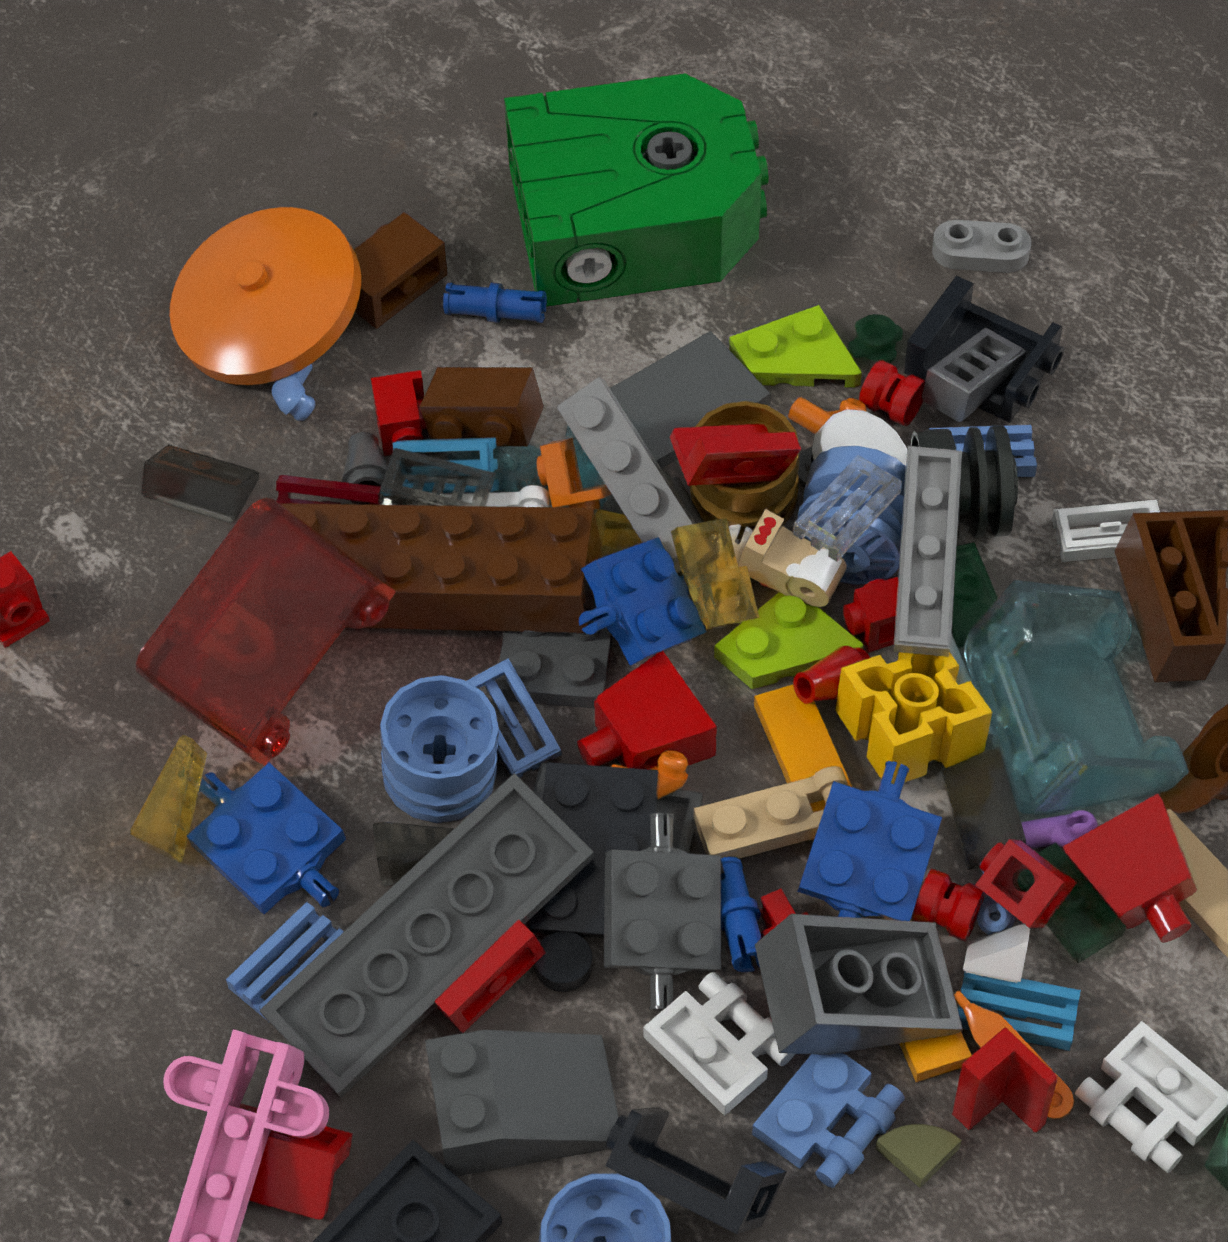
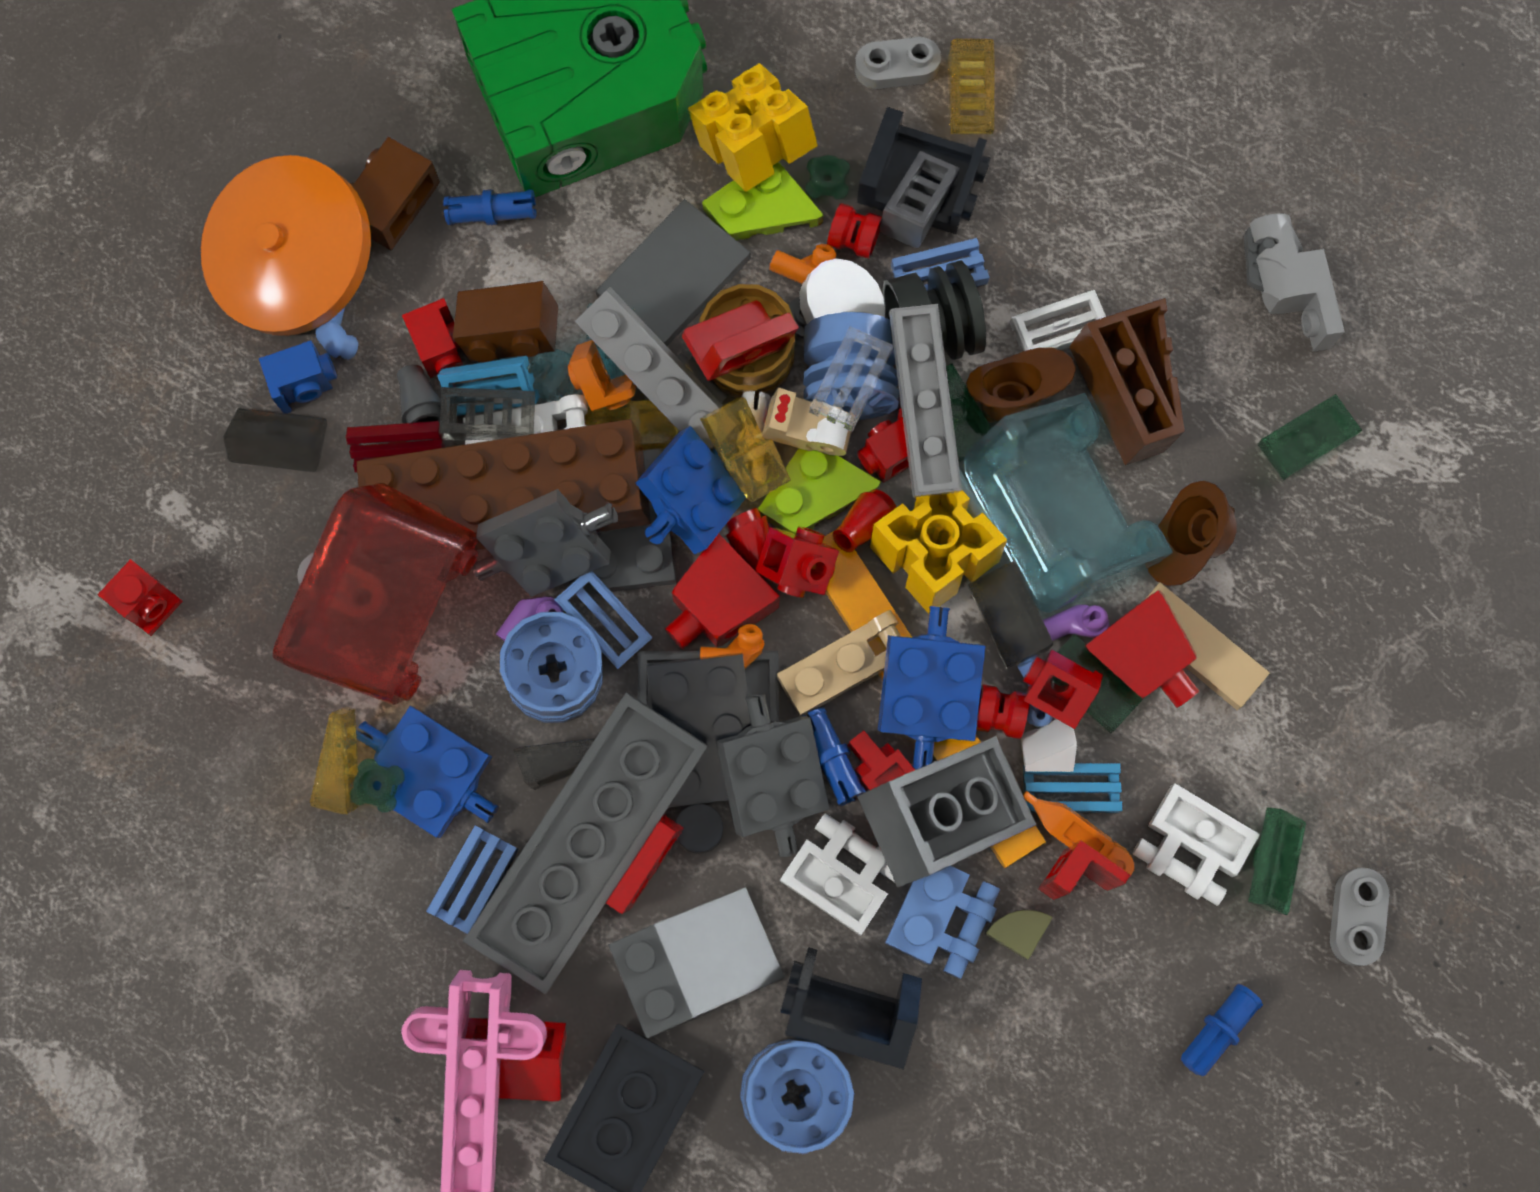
camera: 15 degrees left, 20 degrees up
none -> blue brick [259,340,337,415]
none -> clear green plate [350,758,405,813]
none -> dark grey plate [472,489,618,597]
none -> yellow brick [687,63,818,192]
none -> red cone [725,508,769,578]
none -> red brick [755,526,839,598]
none -> clear yellow slope [948,39,995,134]
none -> reddish brown piece [966,347,1076,425]

